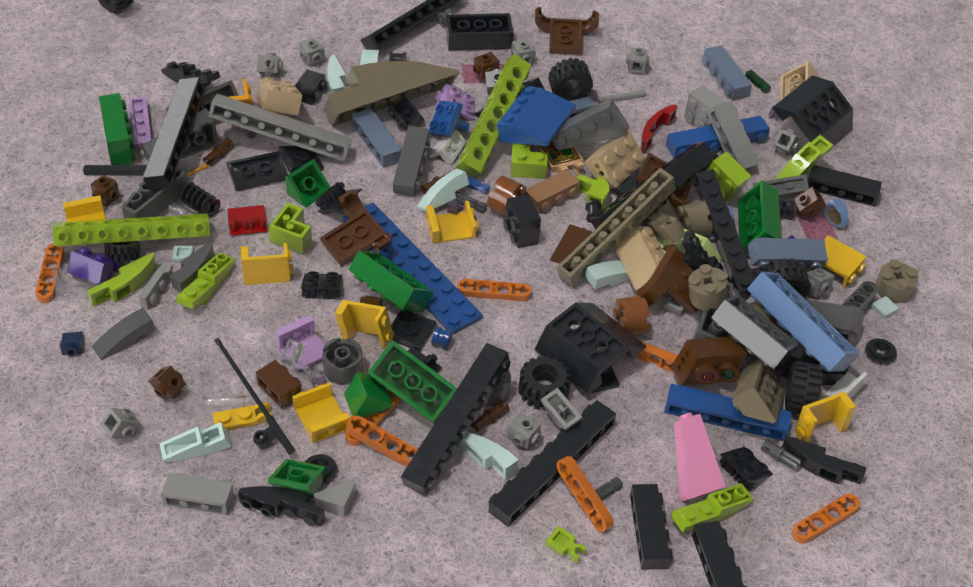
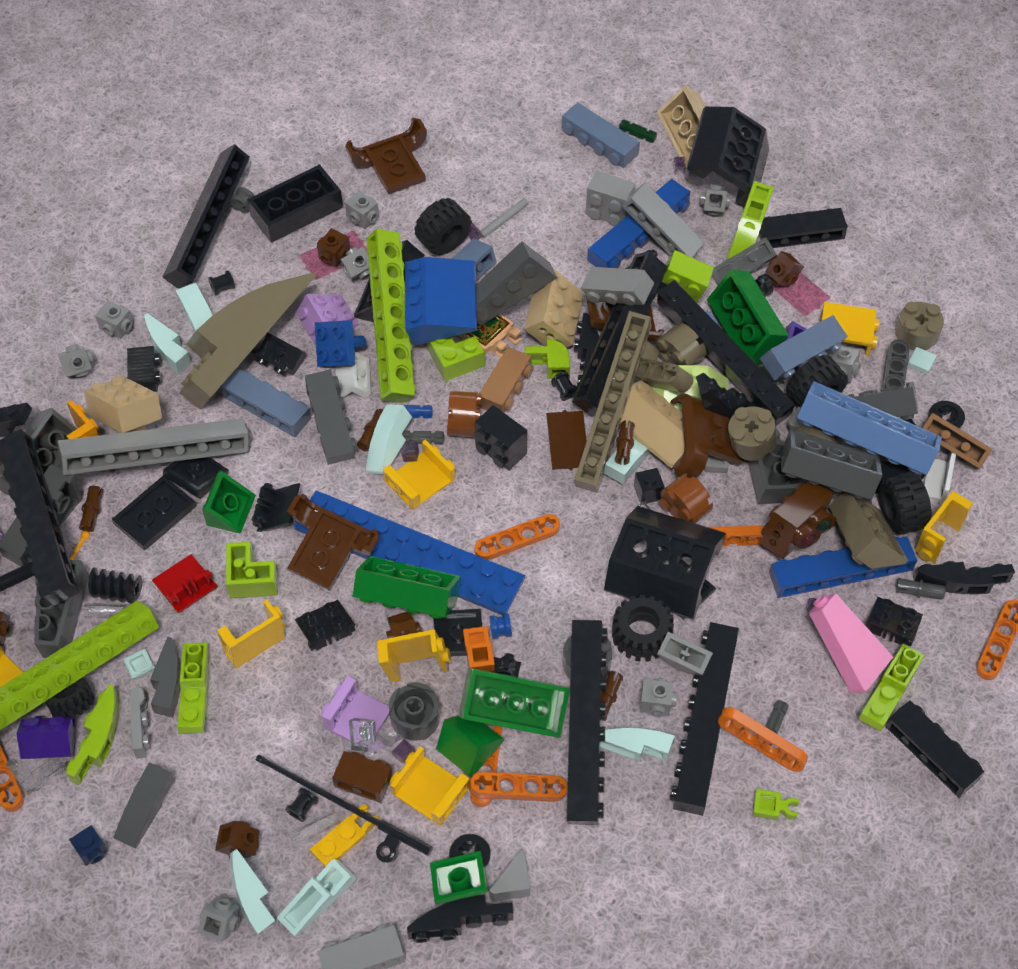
camera: 25 degrees left, 10 degrees up
light grey brick [626,47,650,74] -> none
black brick [630,484,673,570] -> none
red slope [640,104,678,154] -> none
medium blue rock [824,198,849,228] -> none
none -> light aqua slope [230,849,275,934]
none -> black bush [285,787,318,822]
none -> orange brick [463,626,495,672]
none -> light grey brick [581,267,654,305]
none -> reddish brown pin [615,420,635,465]
none -> black brick [634,468,665,505]
none -> medium nougat brick [923,413,993,469]

